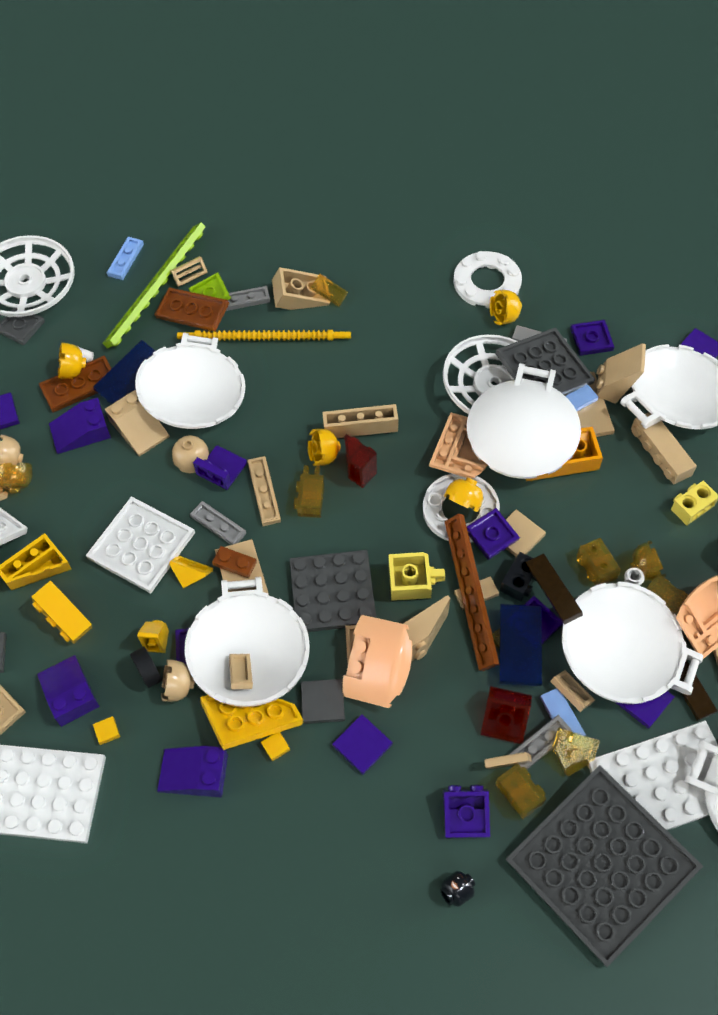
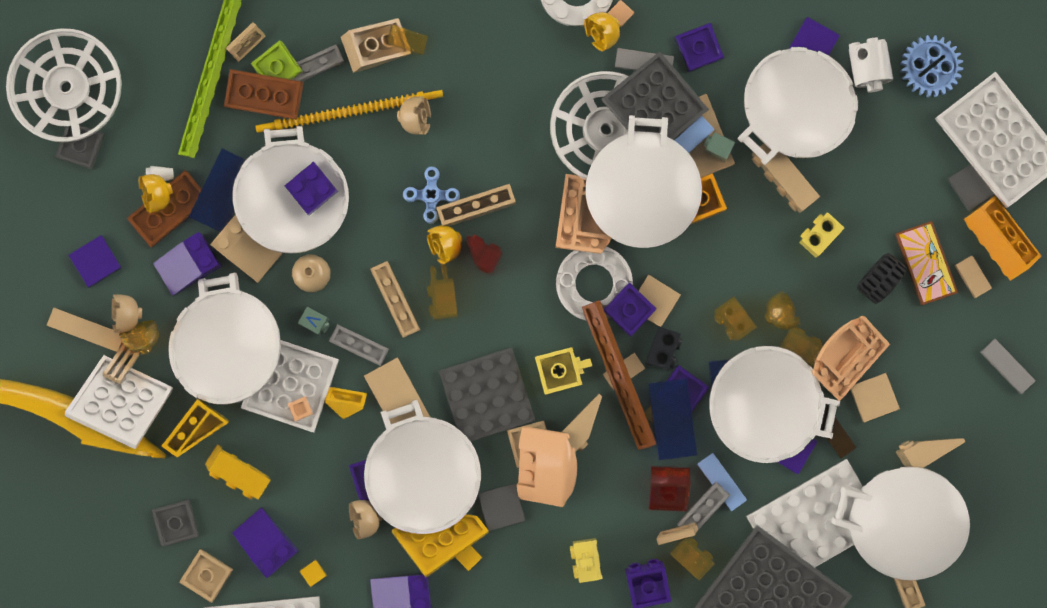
camera: 10 degrees left, 25 degrees up
light blue tile [107,237,144,280] -> none
black tyre [130,646,163,688] -> none
yellow slope [137,620,169,653] -> none
dark purple bracket [193,445,247,490] -> none
dark orange plate [212,546,257,579] -> none
tan tile [229,654,253,689] -> none
dark purple tile [332,715,393,775] -> none
yellow cylinder [443,477,483,512] -> none
dark brown tile [526,553,583,625] -> none
tan tile [550,670,595,712] -> none
clear yellow plate [552,727,600,776] -> none
tan slope [595,343,646,404] -> none
white cone [624,568,644,586] -> none
none -> white dish [169,273,281,404]
none -> dark purple plate [284,161,339,216]
none -> light nougat tile [288,396,313,422]
none -> sand green brick [298,307,330,335]
none -> tan cylinder [397,96,431,135]
none -> light blue gear [403,167,460,224]
none -> light yellow hinge [570,538,603,583]
none -> light nougat tile [608,0,634,27]
none -> sand green brick [703,132,735,162]

